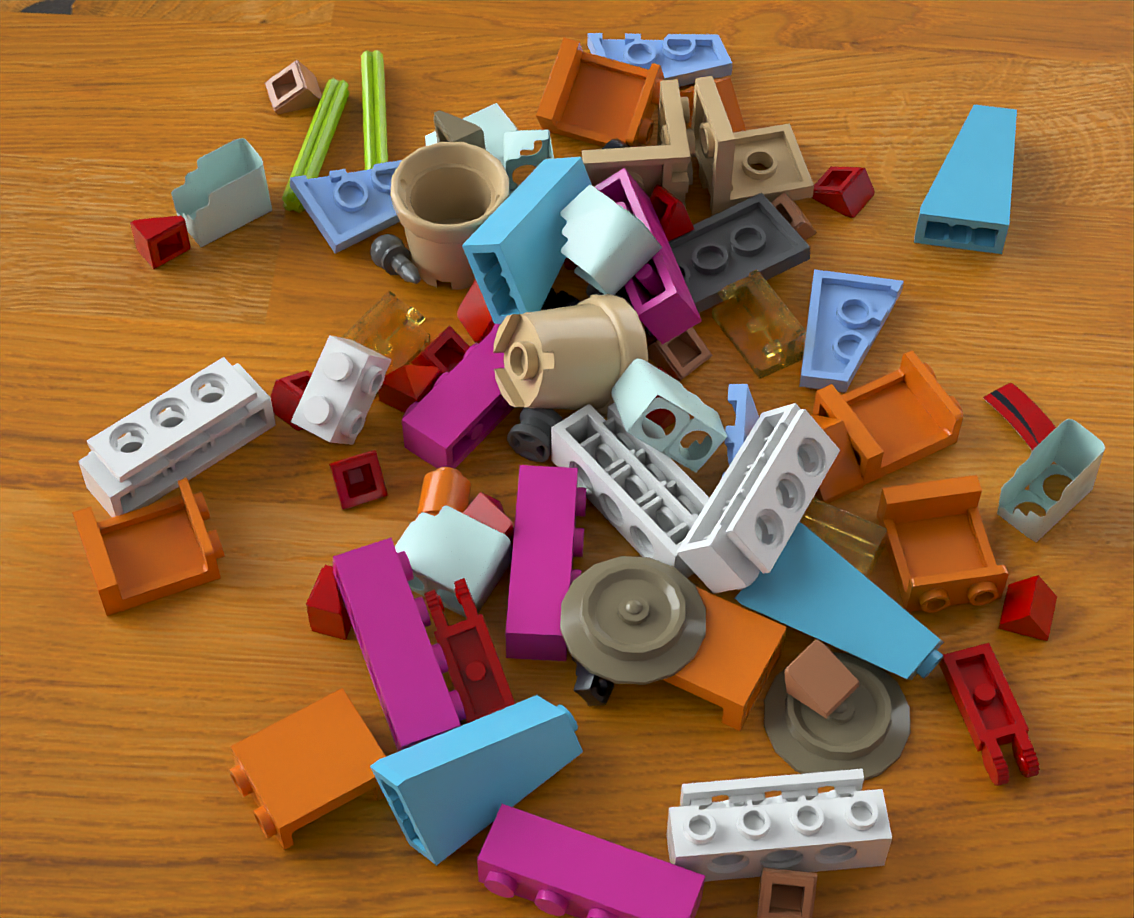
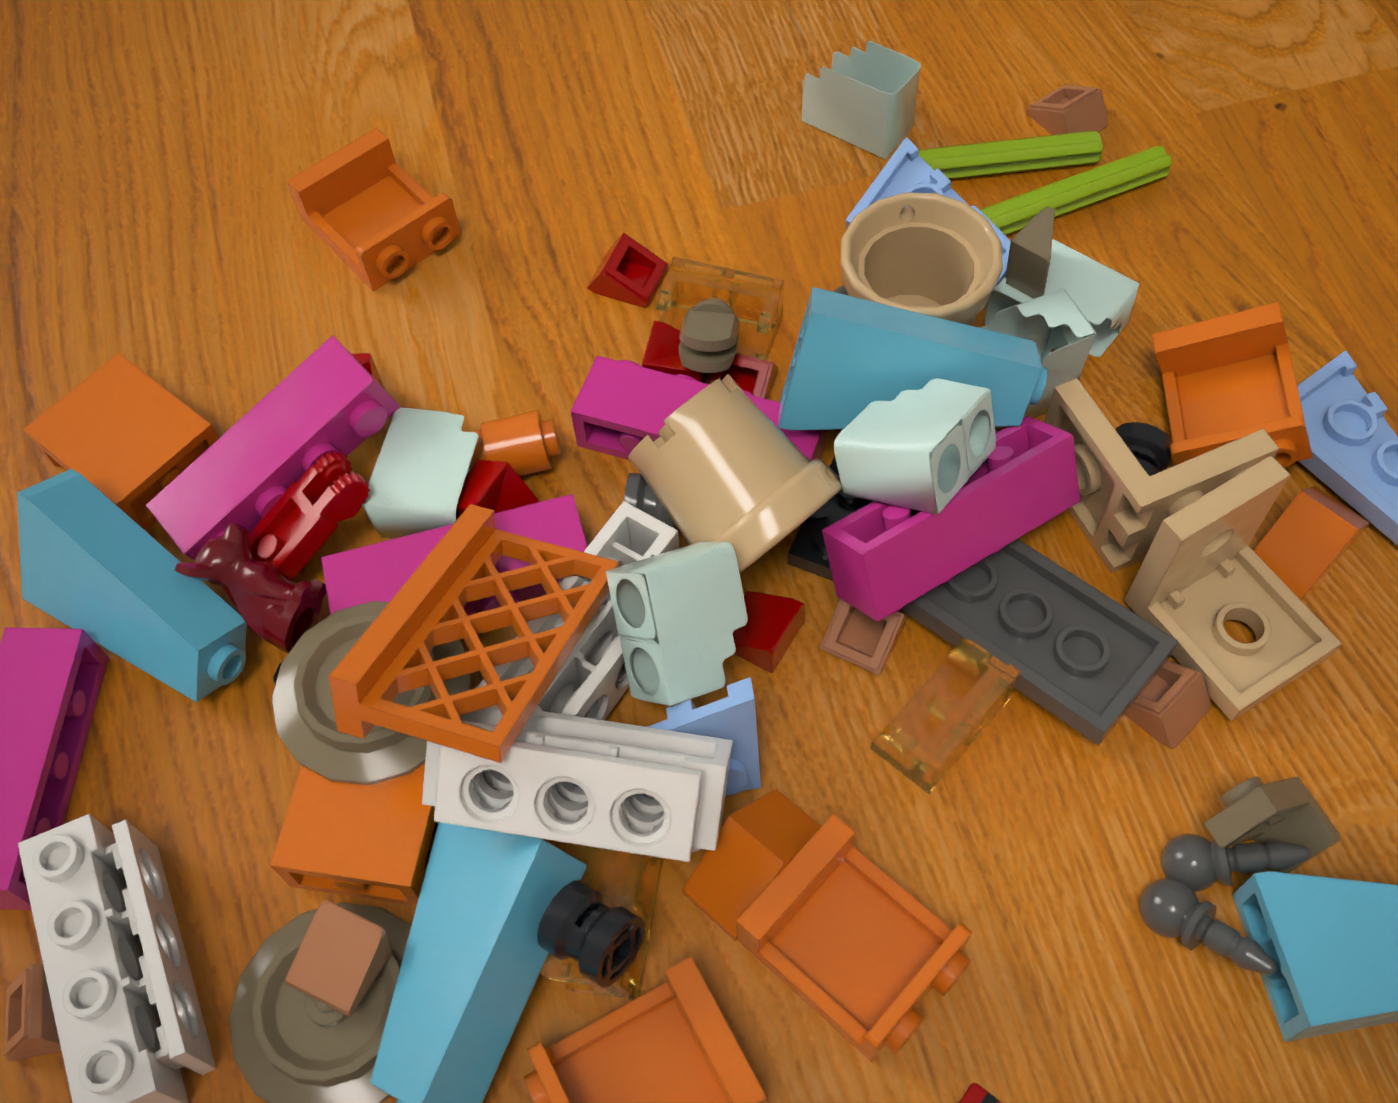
camera: 75 degrees right, 5 degrees up
white brick [78,357,276,517] -> none
red slope [130,215,191,269] -> none
white brick [291,335,391,445] -> none
red slope [329,450,388,510] -> none
red slope [650,185,694,242] -> none
light blue wing [799,269,904,393] -> none
red slope [812,166,875,218] -> none
none -> dark red animal [175,523,327,654]
none -> orange fence [328,504,619,763]
none -> black wheel [537,880,645,988]
none -> dark tan arm [679,298,740,373]
none -> dark grey bar [1139,878,1278,975]
none -> dark grey bar [1161,834,1311,892]
none -> dark tan bracket [1204,776,1340,873]

